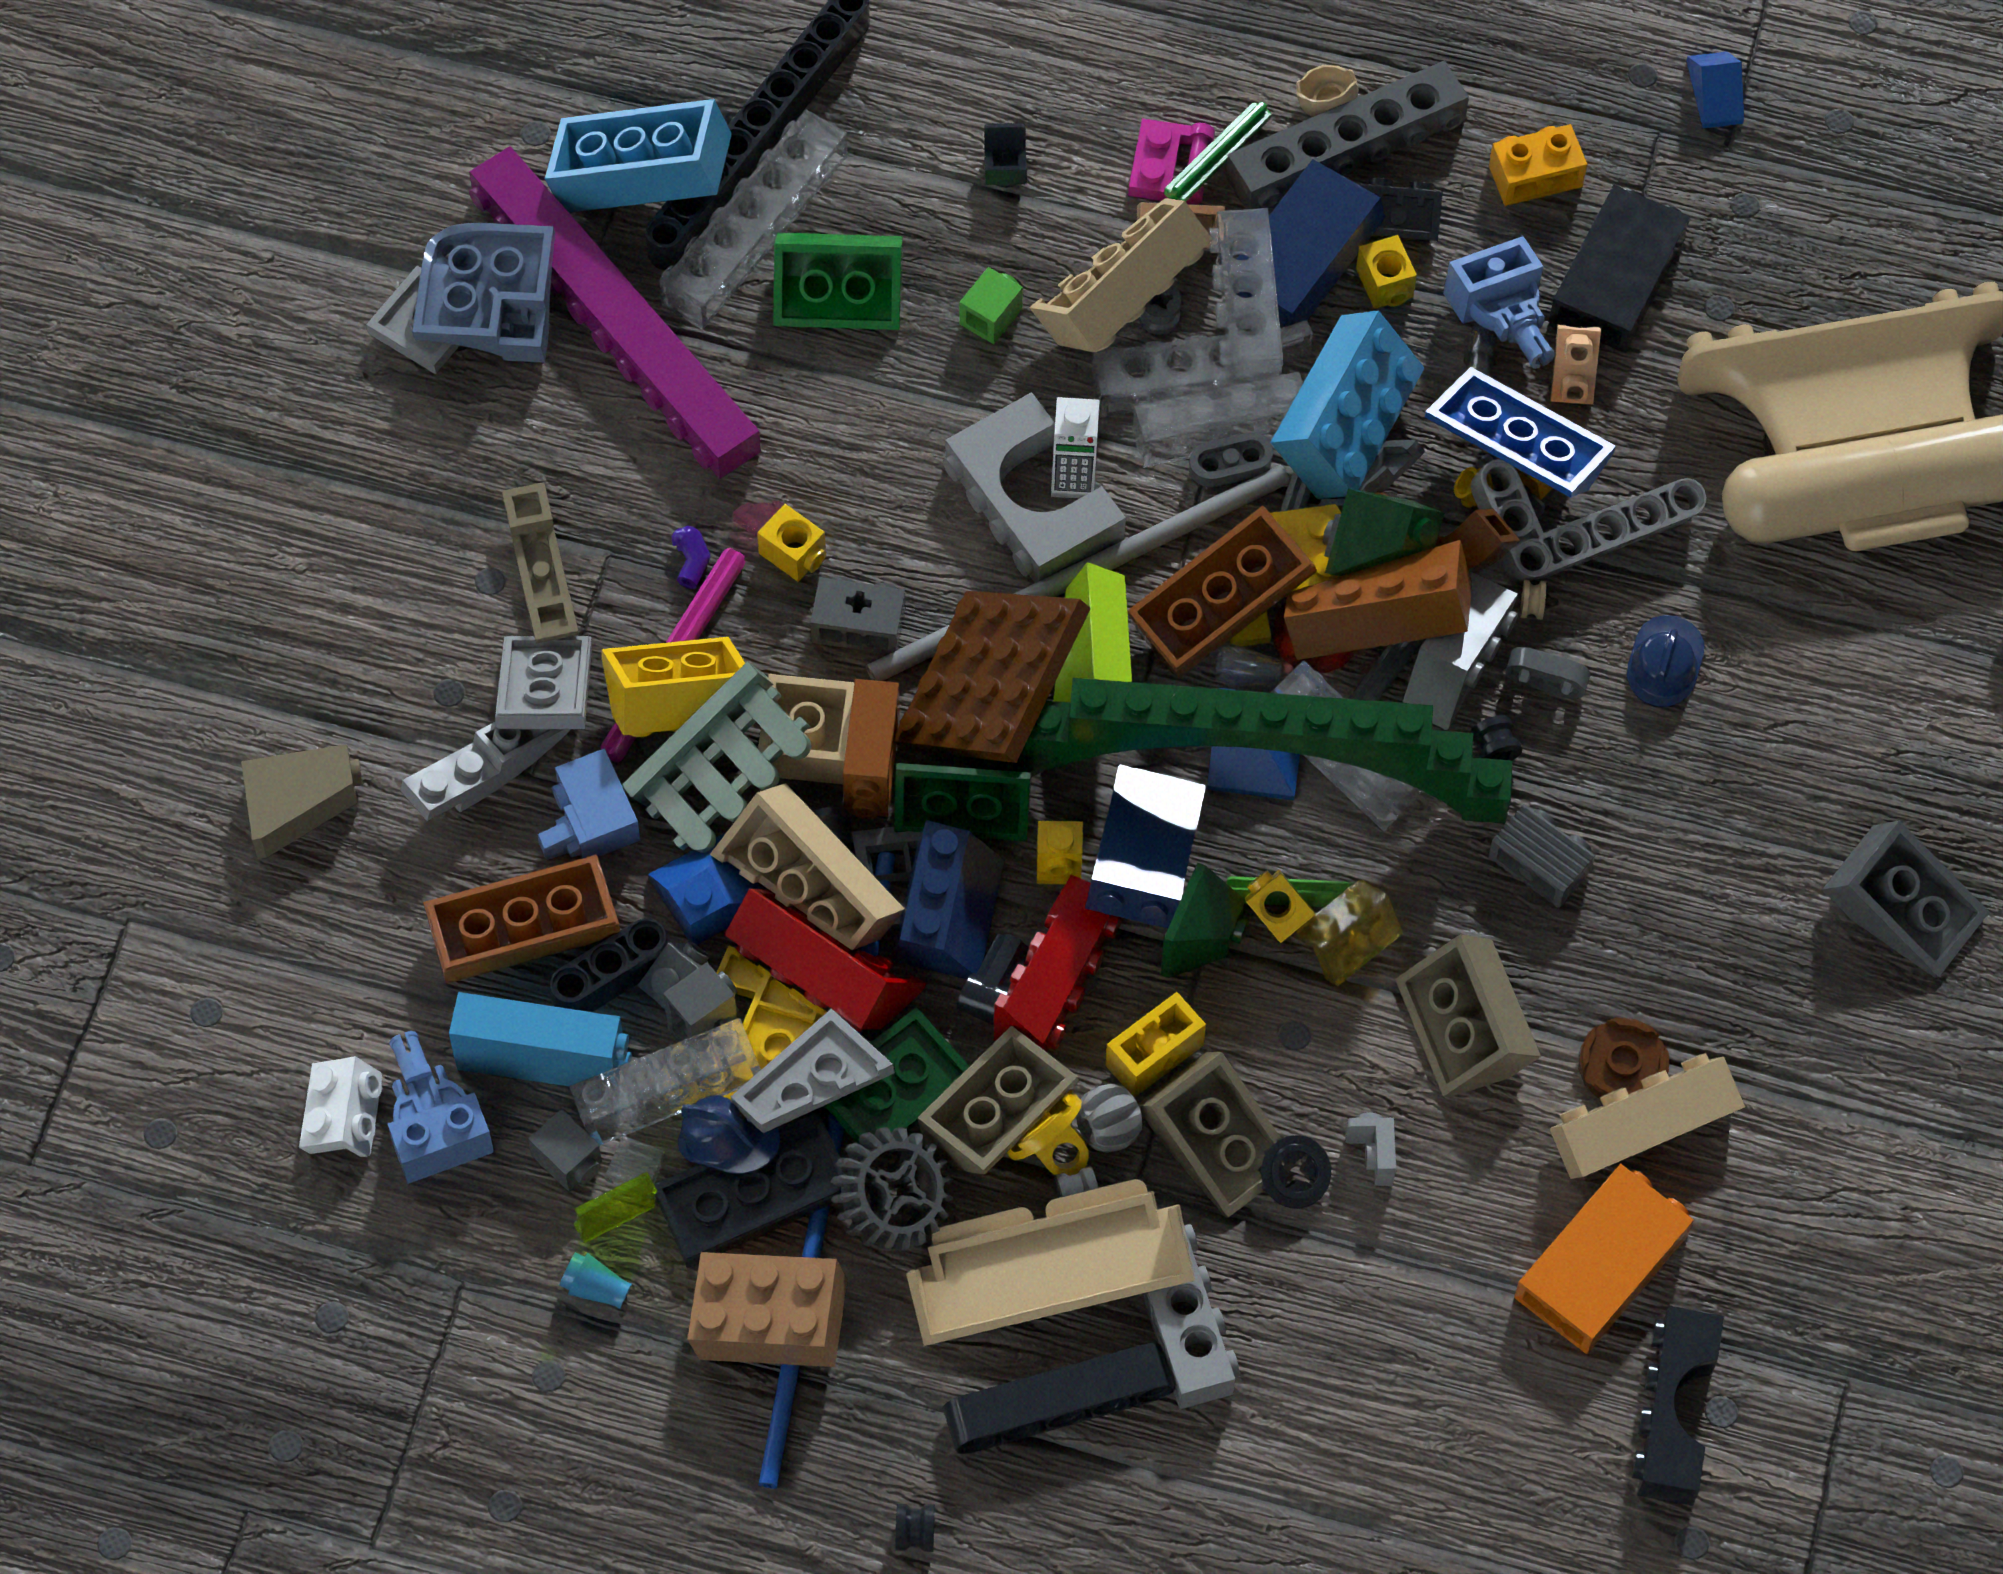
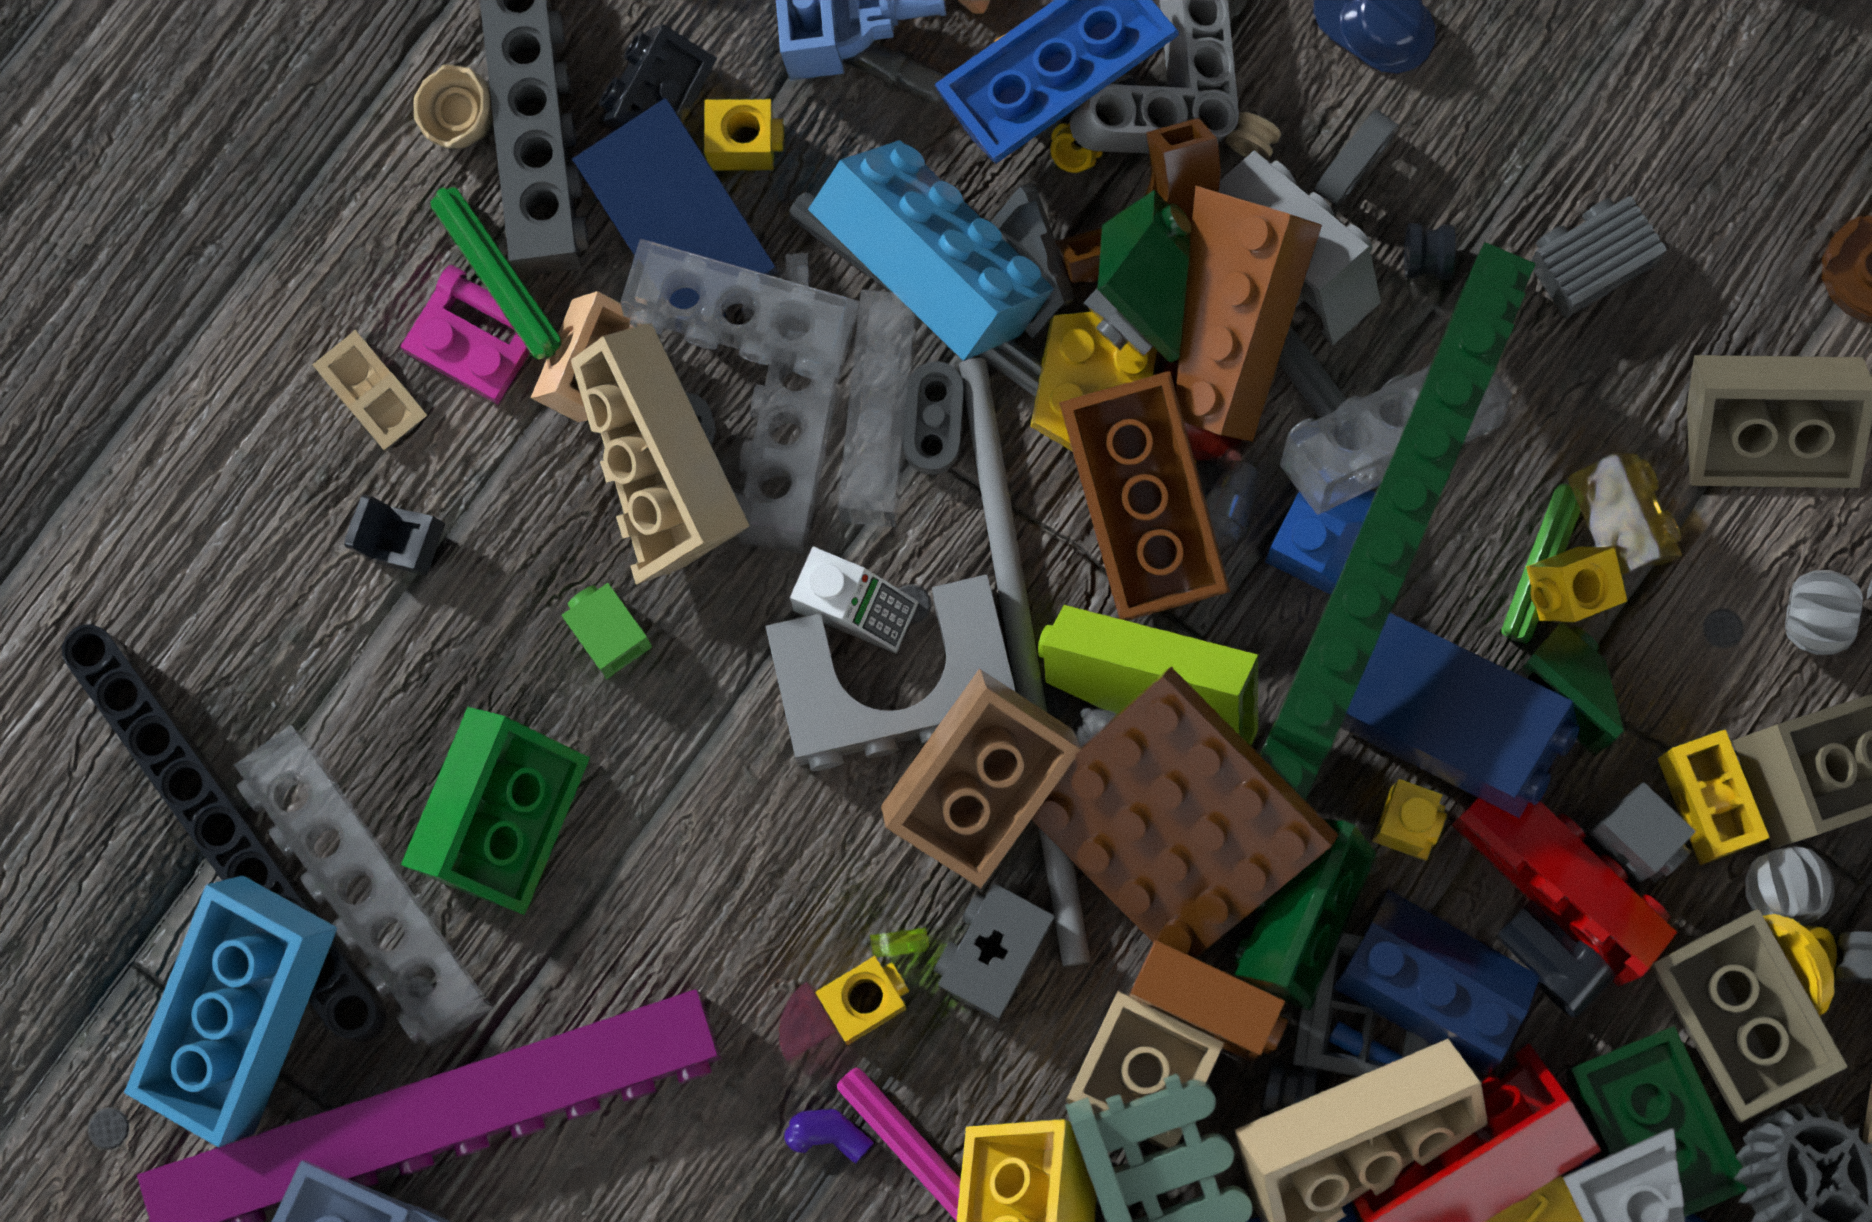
camera: 65 degrees left, 15 degrees up
none -> tan slope [312,330,427,450]
none -> clear neon green tile [870,927,929,957]
none -> medium nougat brick [881,668,1081,888]
none -> dark grey brick [1584,782,1696,886]
none -> light grey piece [1785,570,1863,655]

